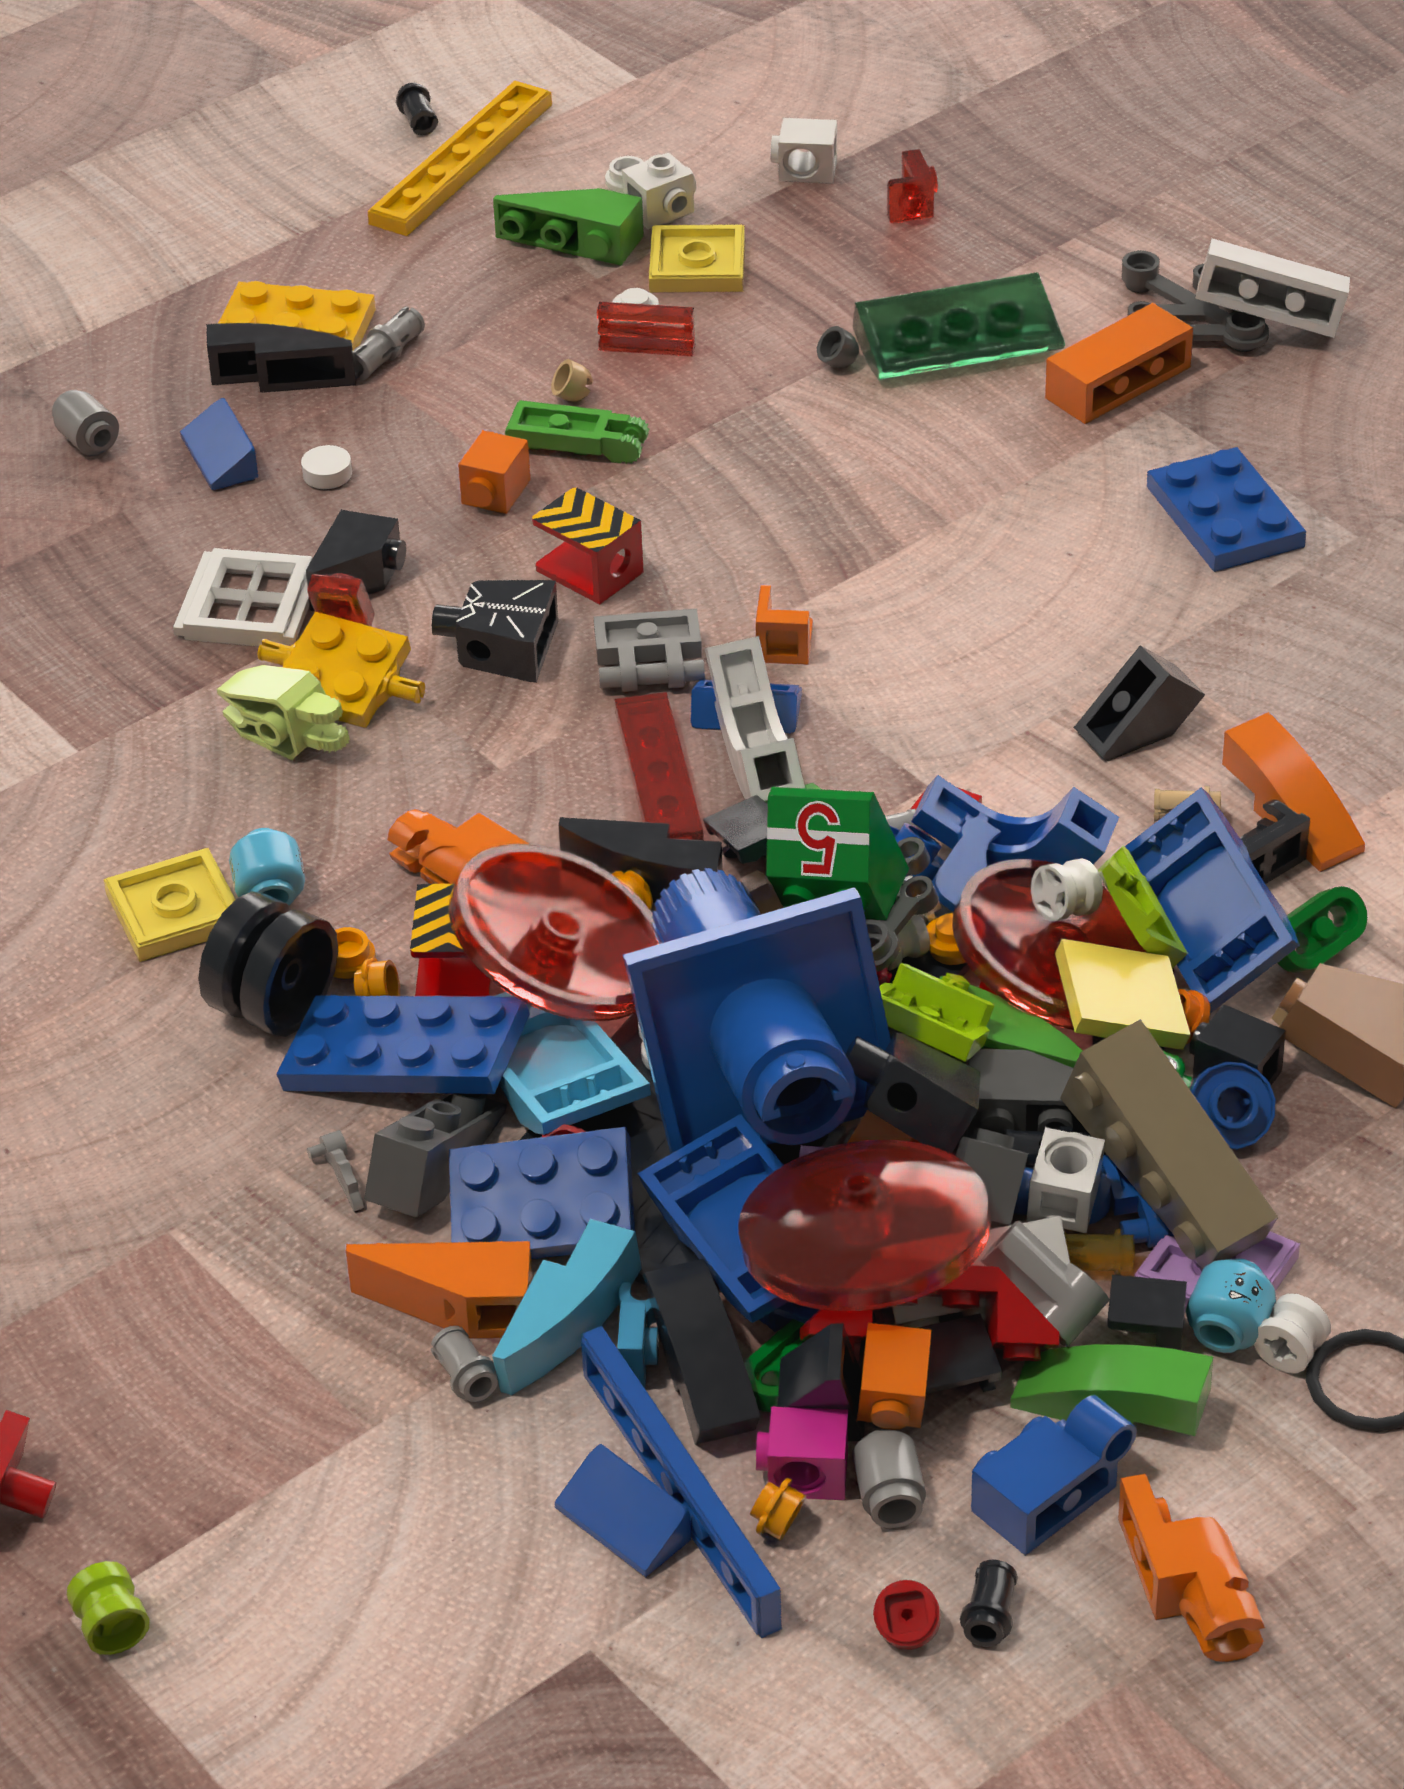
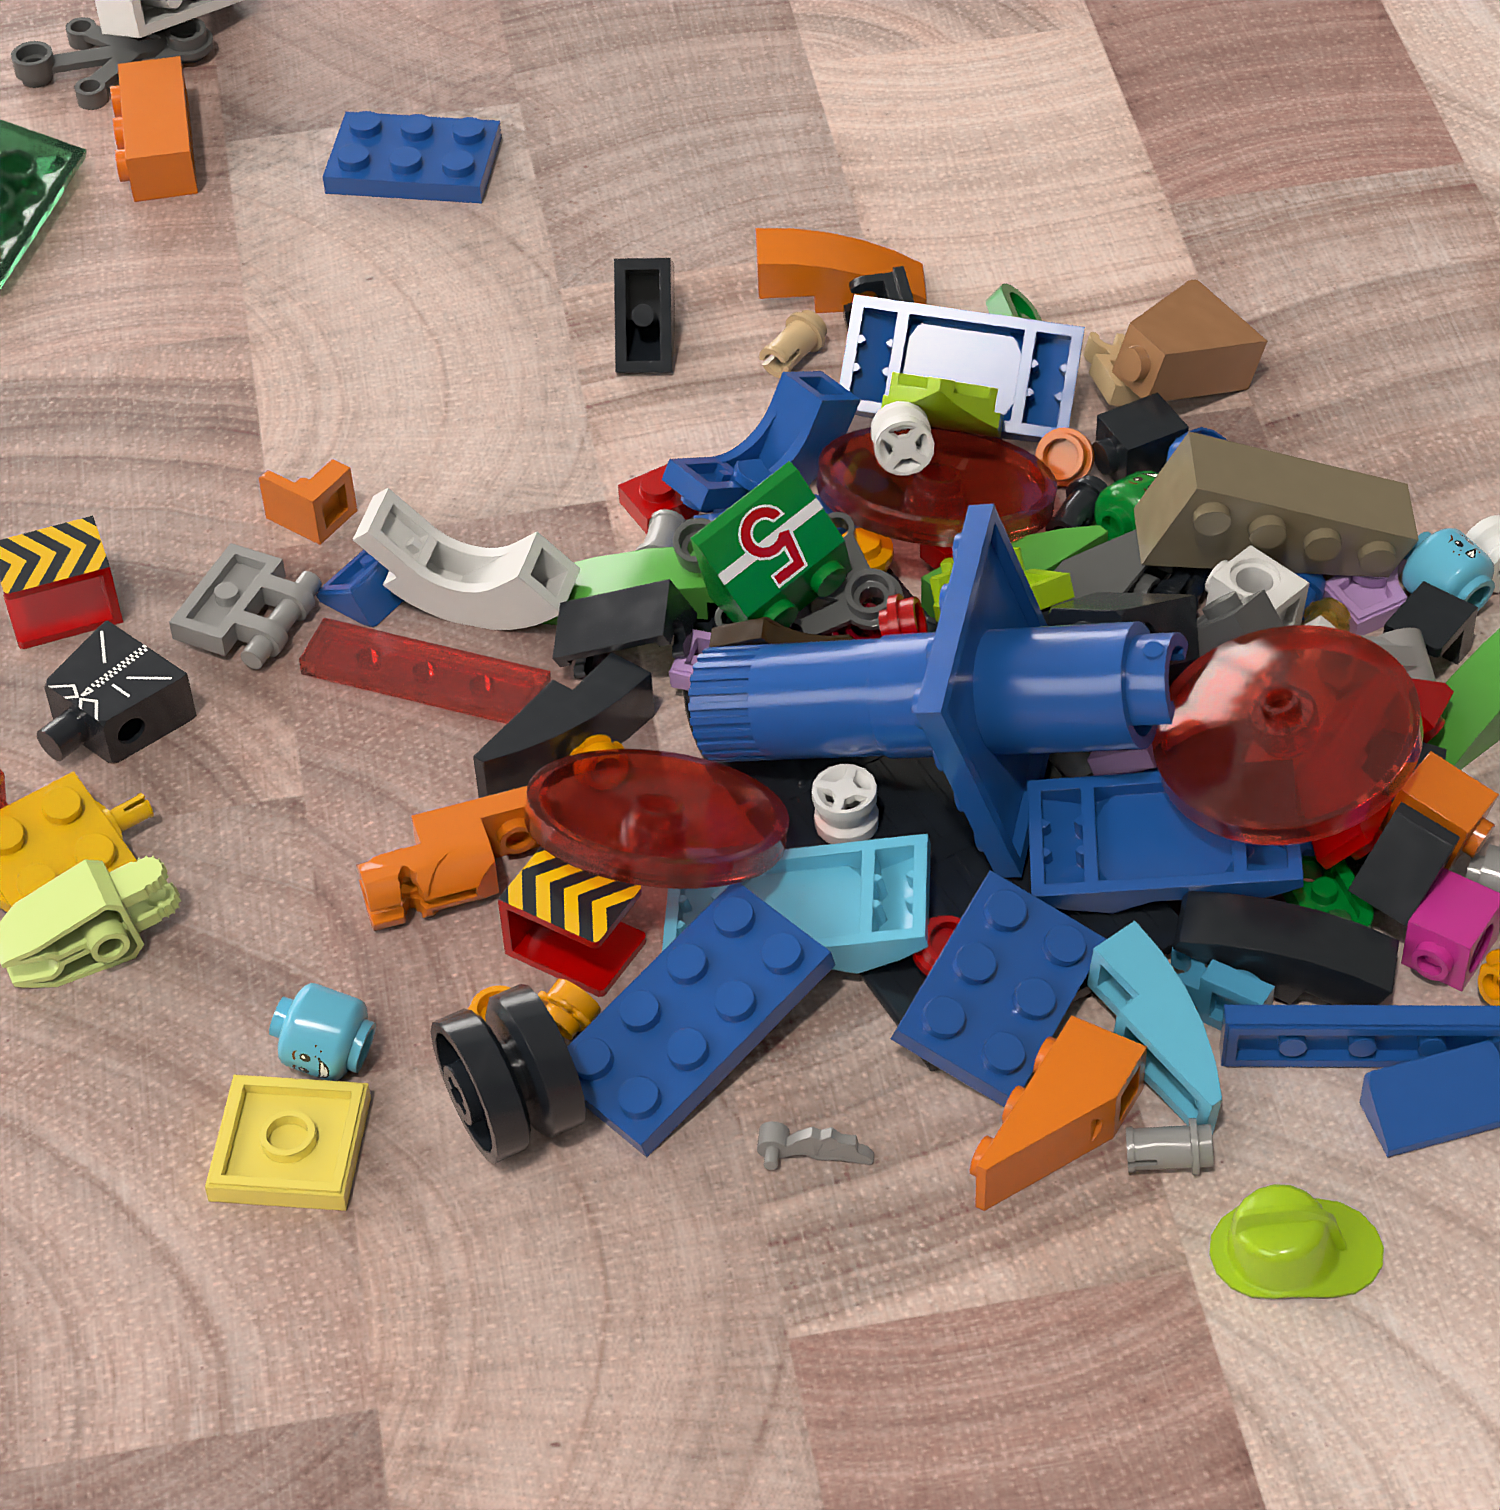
camera: 60 degrees left, 5 degrees up
dark grey slope [364,1093,507,1218] -> none
light yellow tile [1055,939,1190,1049] -> none
none -> lime piece [1209,1184,1384,1299]

